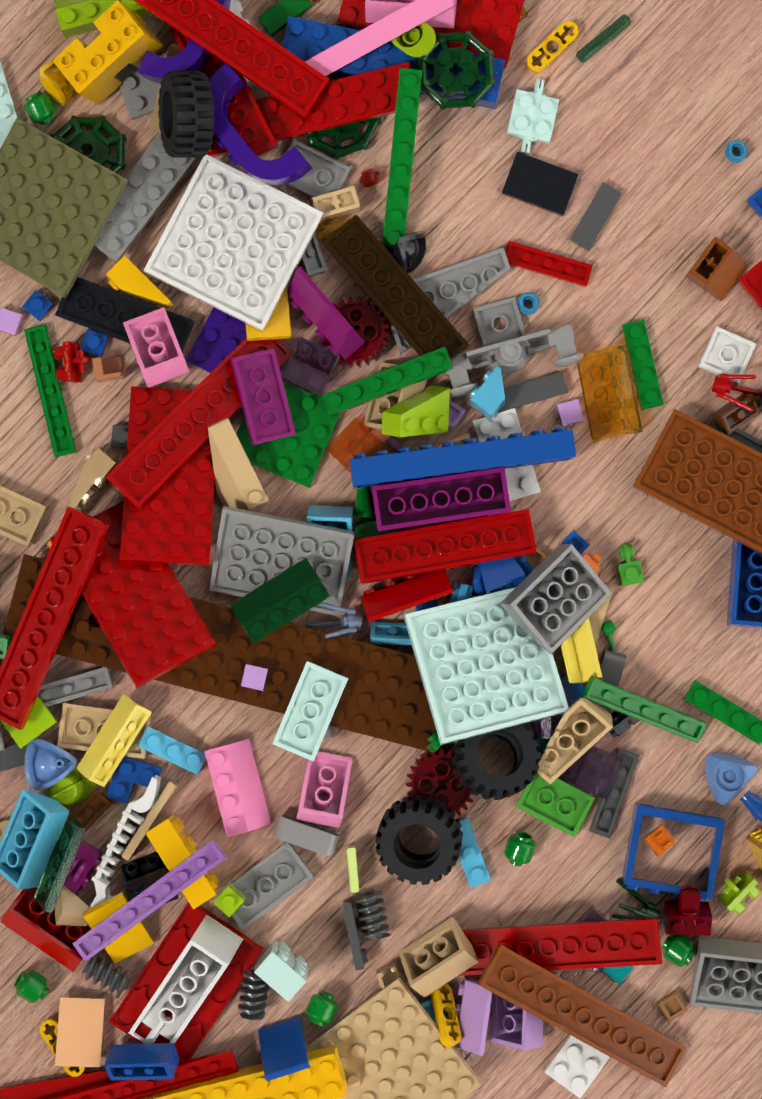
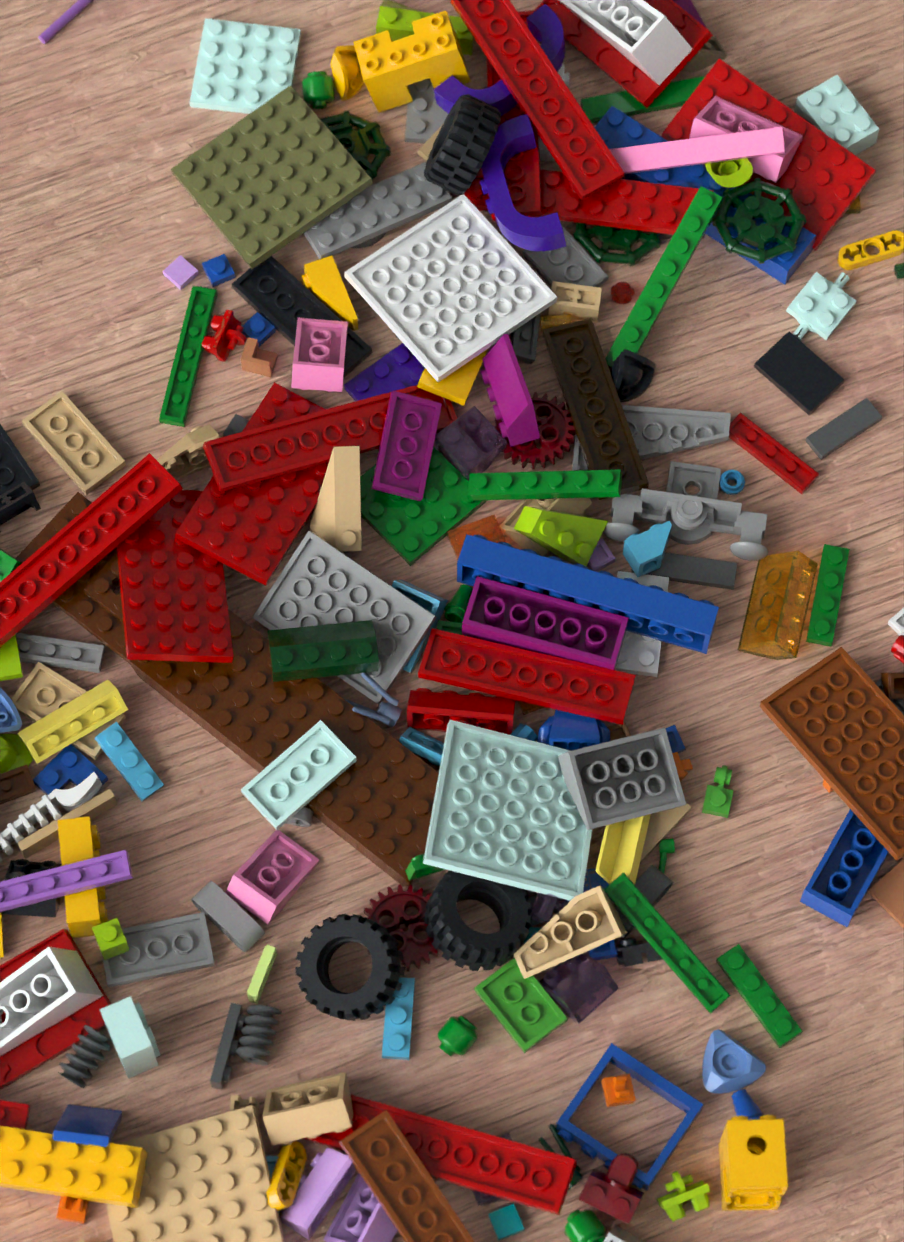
camera: 20 degrees right, 20 degrees down
bright pink slope [205,738,271,837] -> none
lavender tile [241,664,268,691] -> none
green head [305,991,338,1027] -> none
lavender tile [556,399,584,426] -> none
dark grey tile [589,747,640,838] -> none

